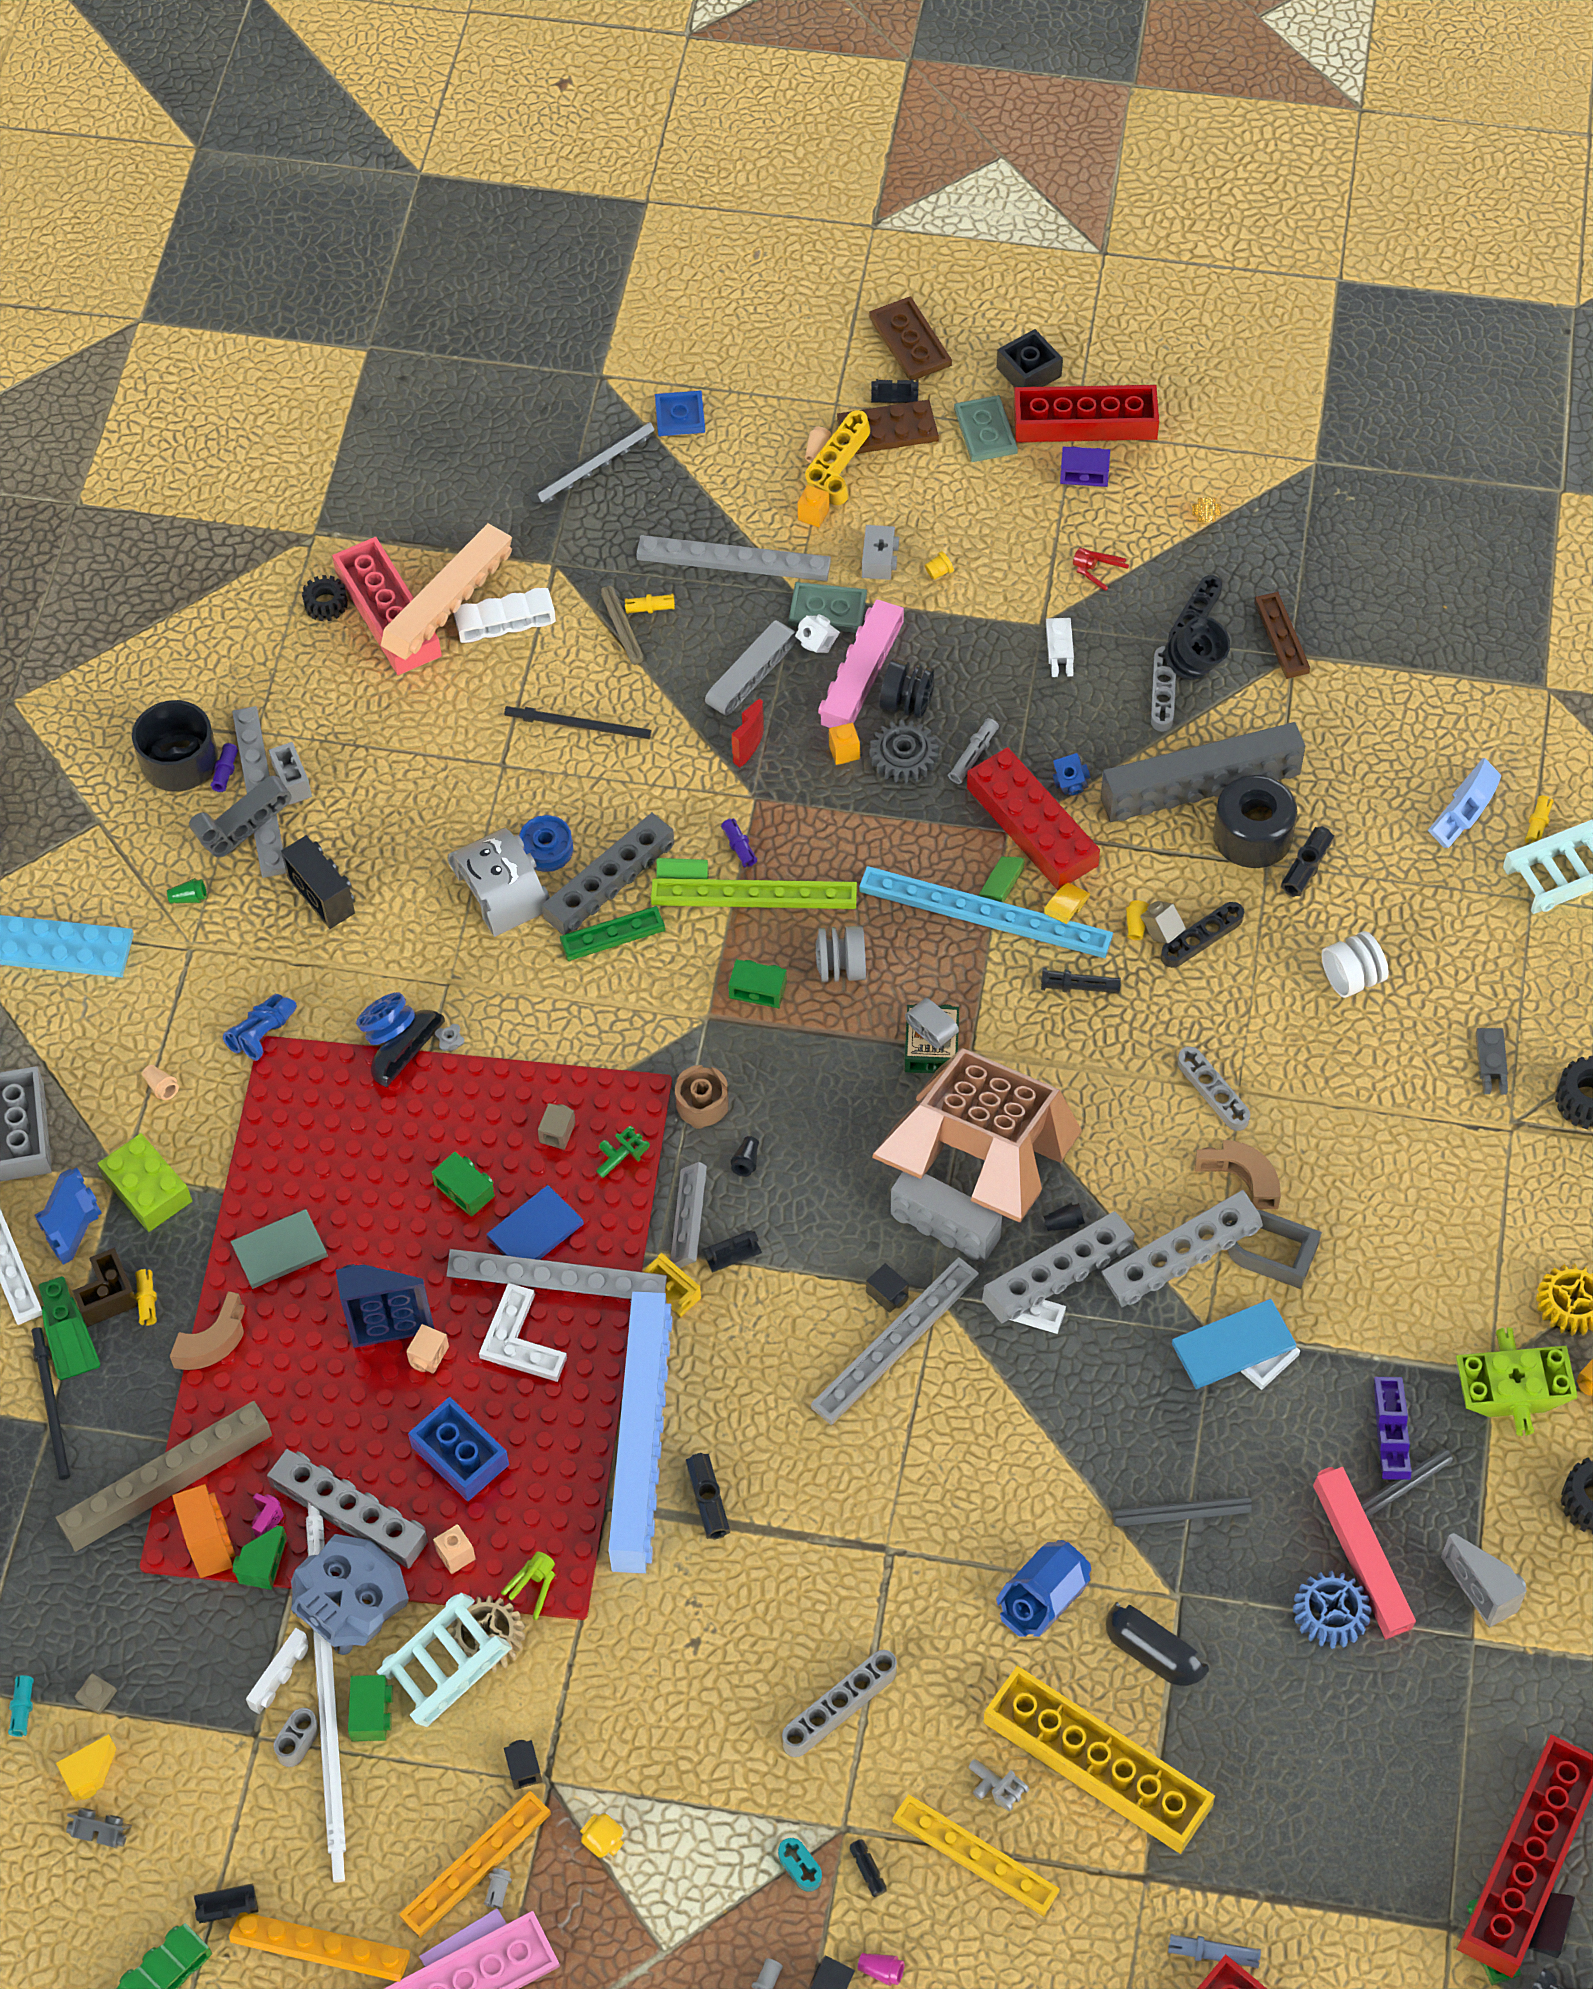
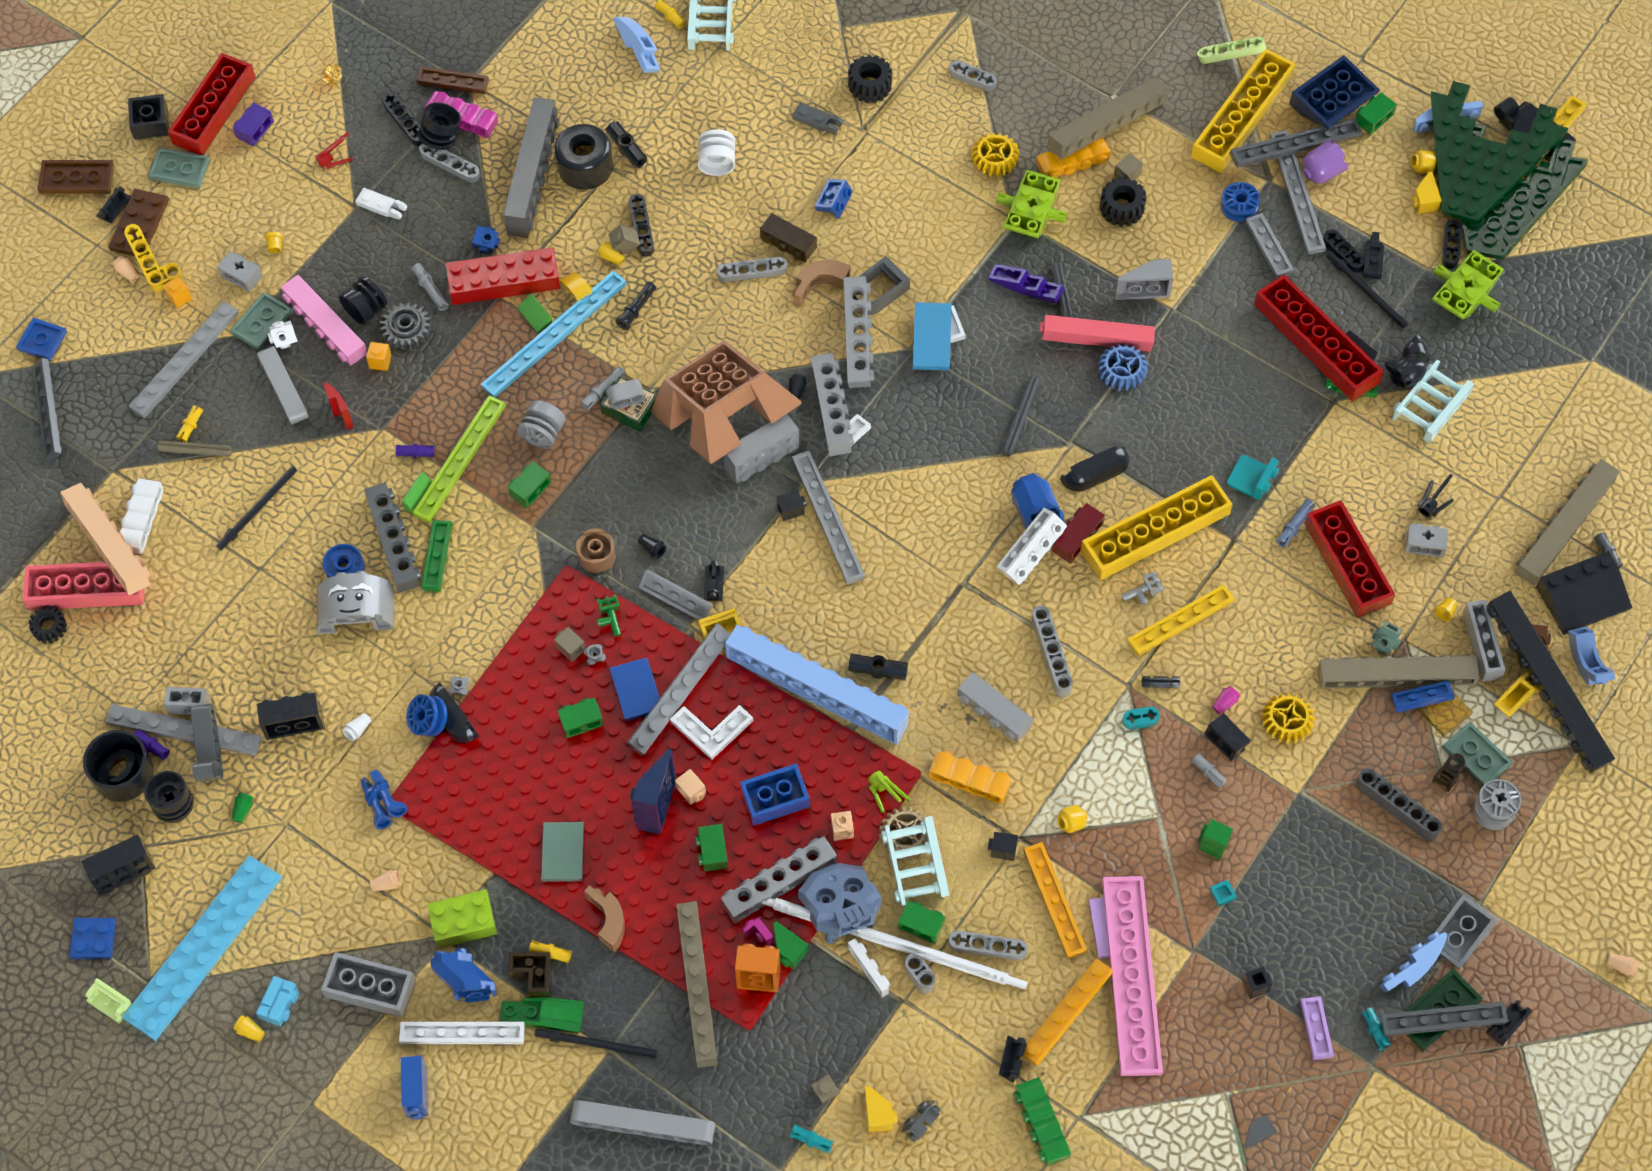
camera: 65 degrees left, 5 degrees up
light grey pin [484,1868,512,1909] -> none
none -> black brick [81,834,156,895]
none -> black wheel [144,771,194,823]
none -> white cone [342,713,371,741]
none -> dark pink brick [425,91,498,138]
none -> light grey pin [580,366,626,411]
none -> light grey plate [584,644,606,665]
none -> green brick [695,824,728,872]
none -> dark brown brick [760,213,817,262]
none -> blue bracket [814,179,853,218]
none -> light orange brick [928,751,1011,804]
none -> light grey beam [949,931,1028,960]
none -> light grey brick [957,672,1034,743]
none -> white brick [996,508,1067,585]
none -> dark red brick [1052,503,1105,564]
none -> teal bracket [1227,455,1279,500]

